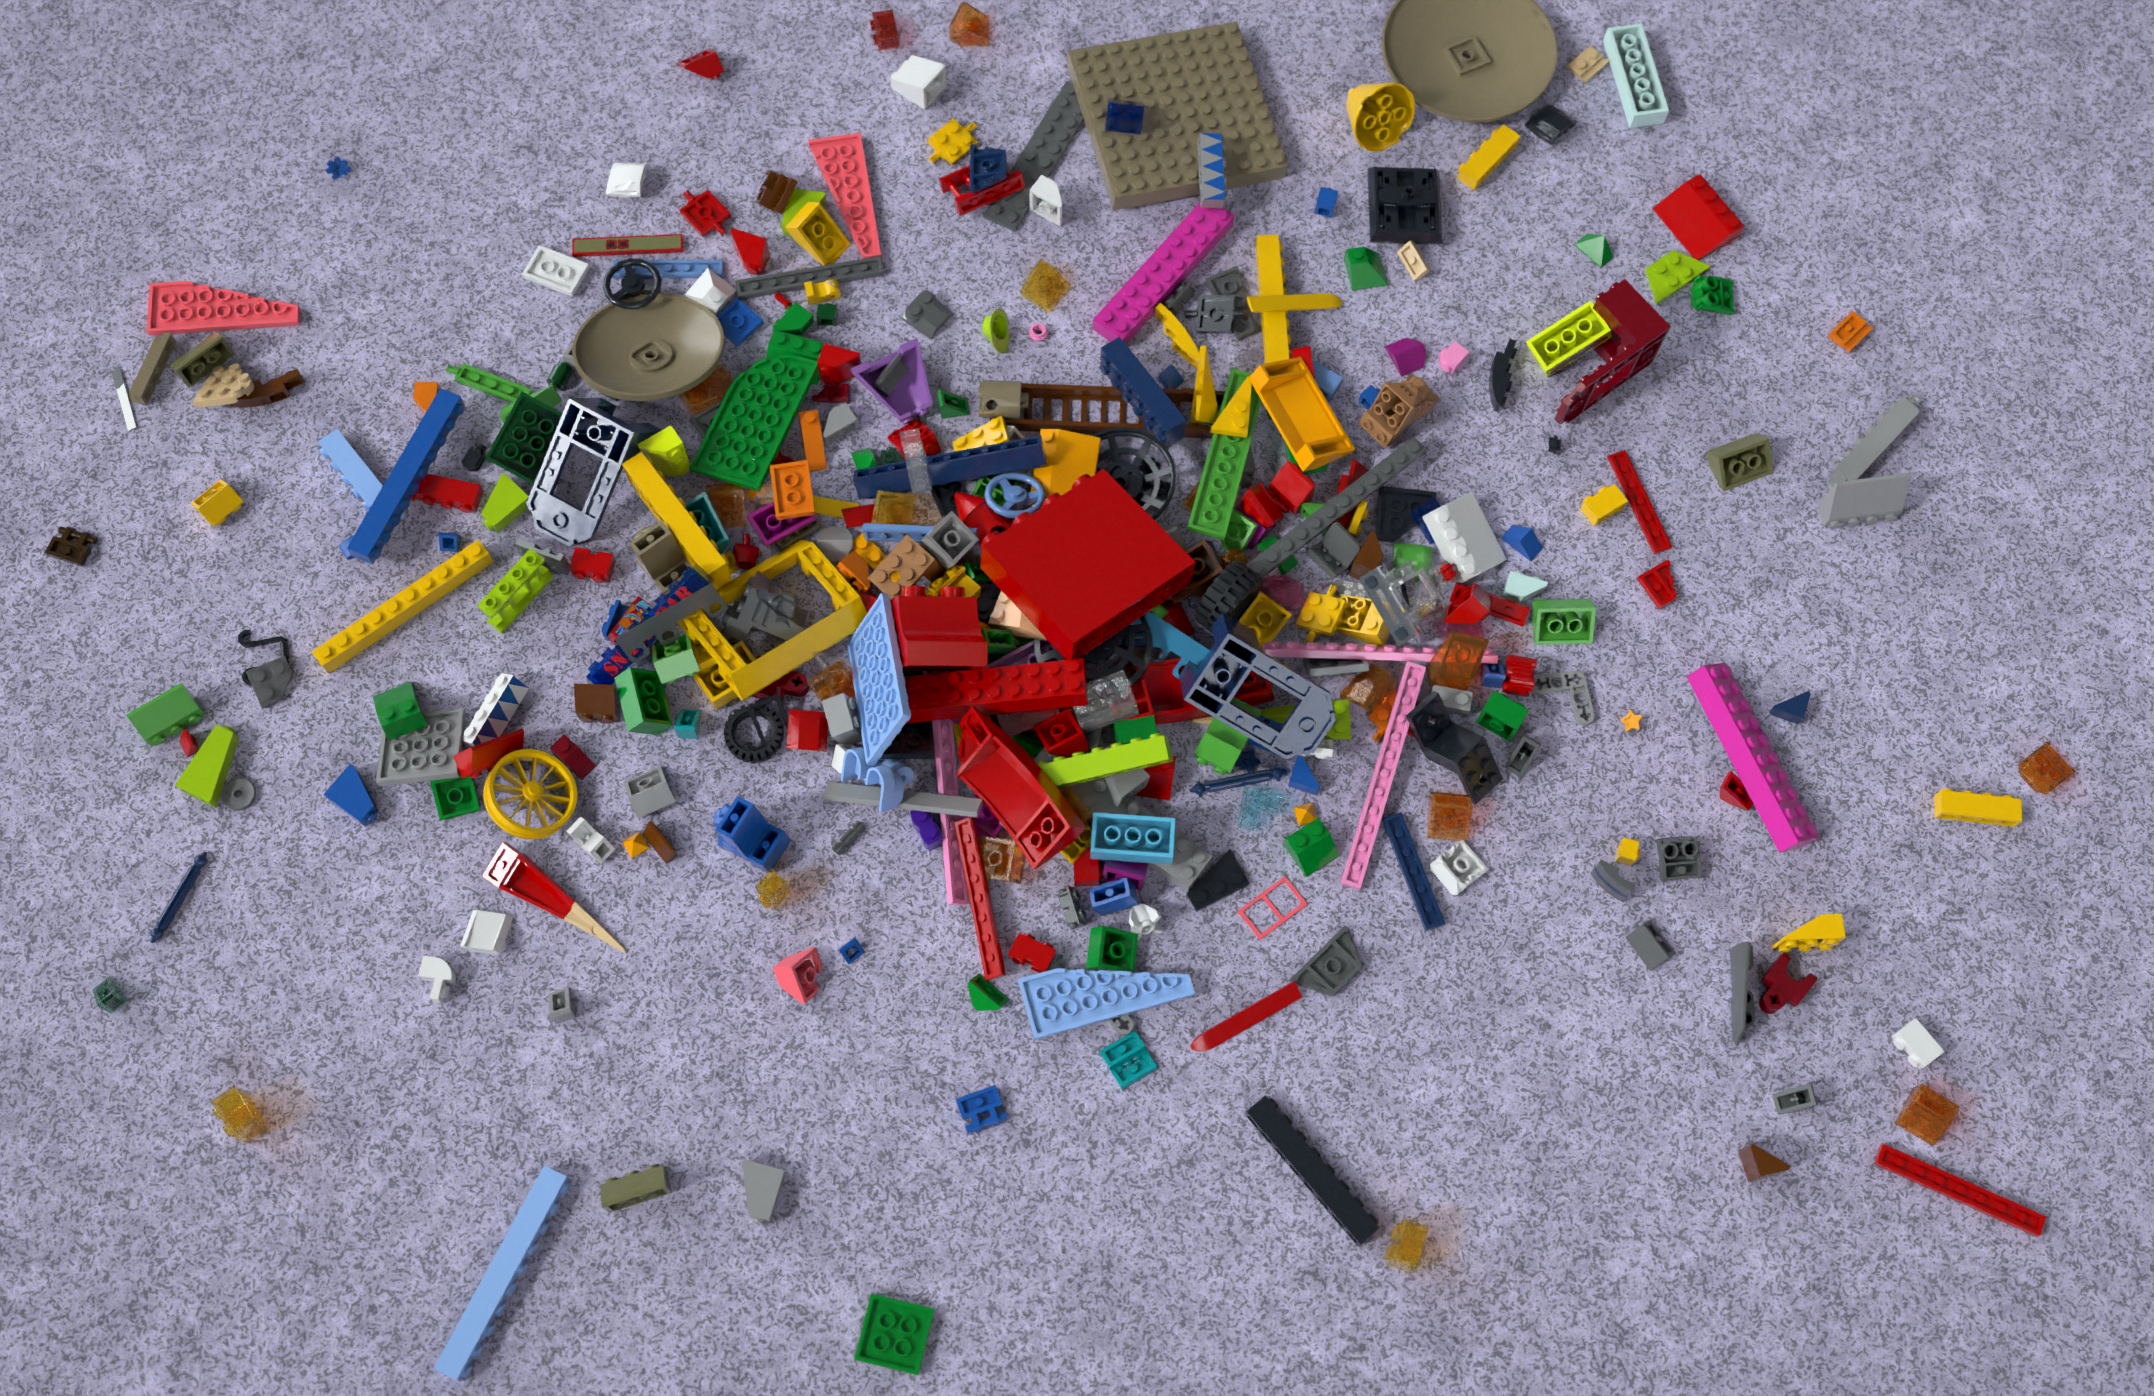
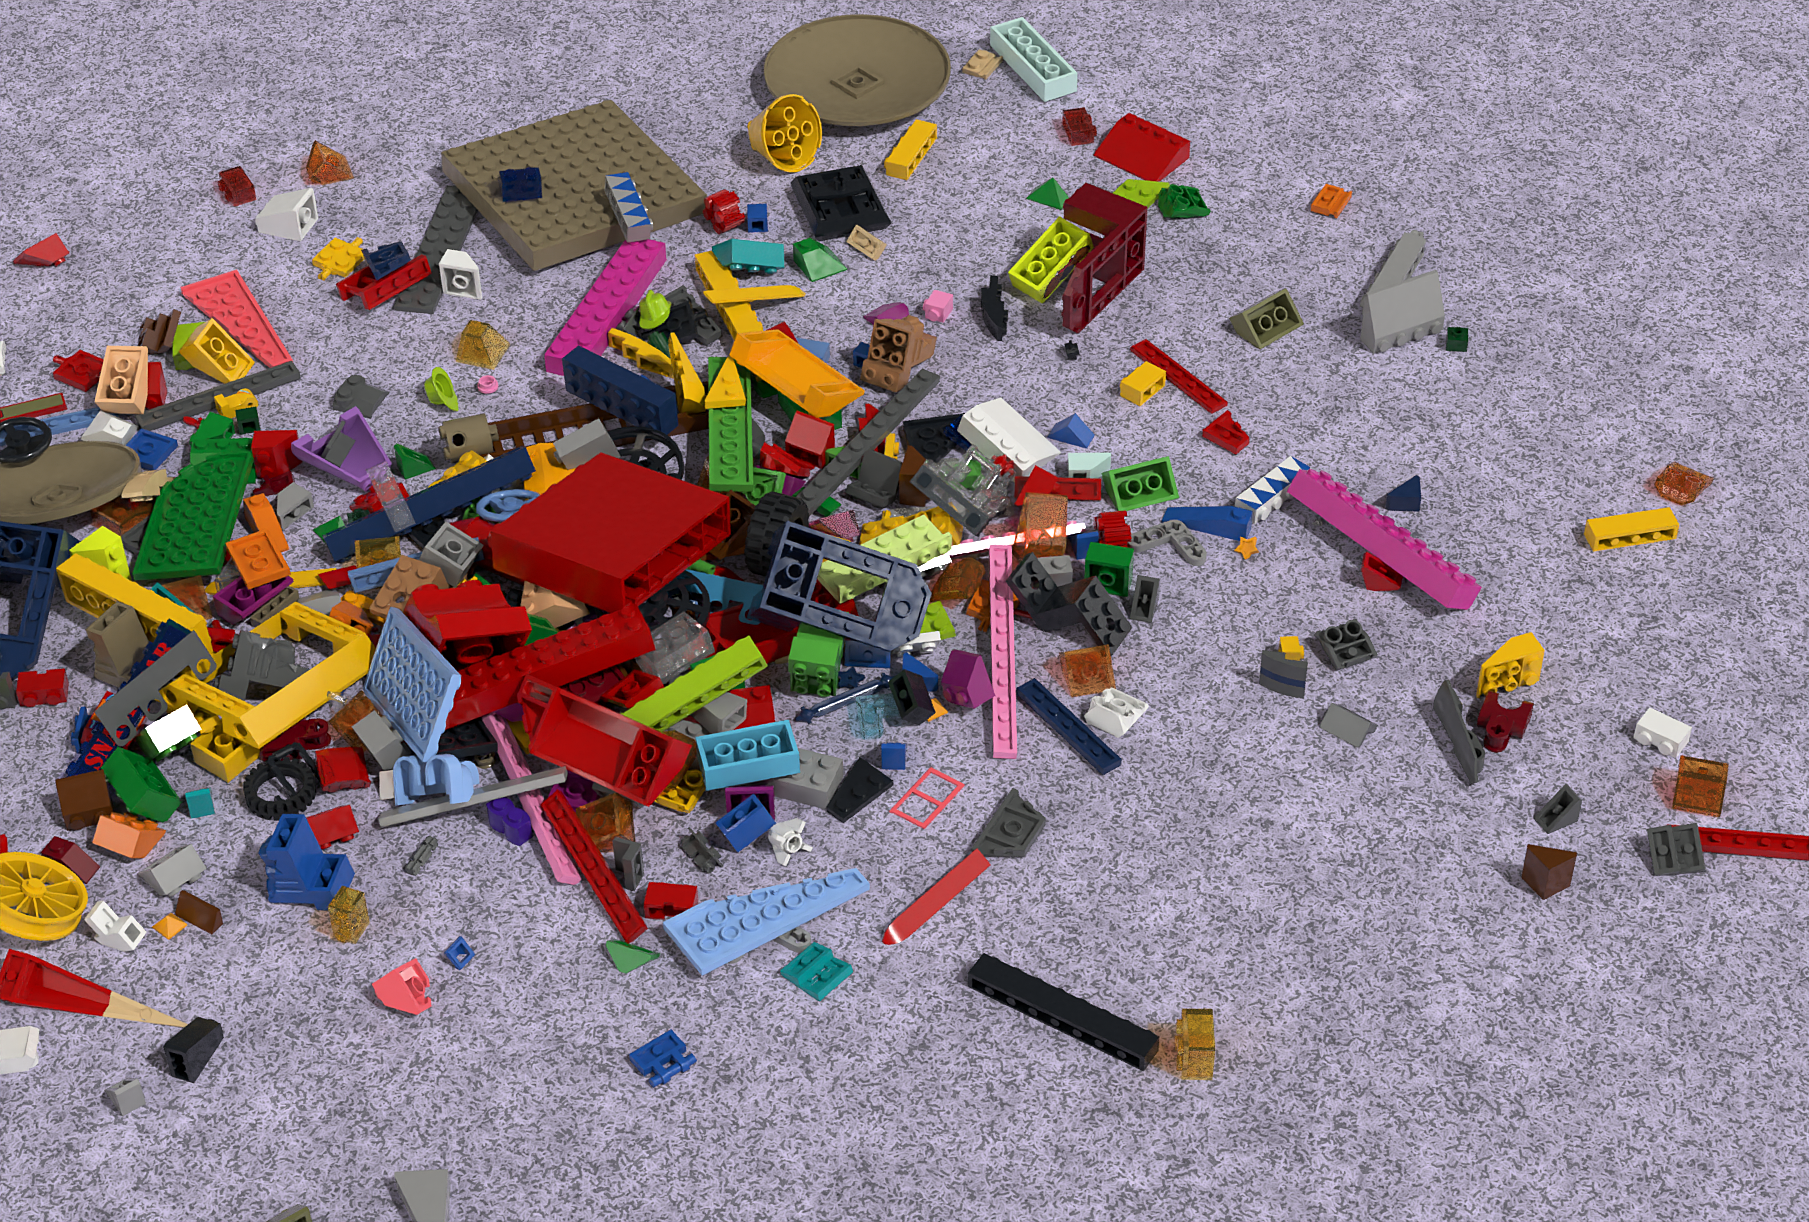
camera: 15 degrees left, 25 degrees down
red slope [1074,845,1103,887] -> none
green slope [1086,926,1138,973] -> none
green slope [1283,817,1339,877] -> none
black slope [1524,105,1577,145] -> none
none -> orange slope [92,812,166,858]
none -> light nougat slope [95,345,148,414]
none -> tan slope [122,469,176,502]
none -> black slope [163,1017,224,1083]
none -> red slope [306,804,359,850]
none -> light grey slope [553,419,621,470]
none -> dark grey panel [612,837,644,892]
none -> lime piece [639,290,671,329]
none -> dark green brick [647,331,670,358]
none -> red brick [703,189,745,234]
none -> teal slope [712,239,784,274]
none -> yellowish green bracket [817,515,952,604]
none -> blue slope [881,742,907,770]
none -> black brick [888,669,936,726]
none -> magenta slope [941,649,995,709]
none -> clear red brick [1062,107,1097,146]
none -> blue slope [1161,506,1253,541]
none -> white brick [1235,456,1311,524]
none -> dark green plate [1446,327,1468,352]
none -> dark grey slope [1647,823,1706,876]

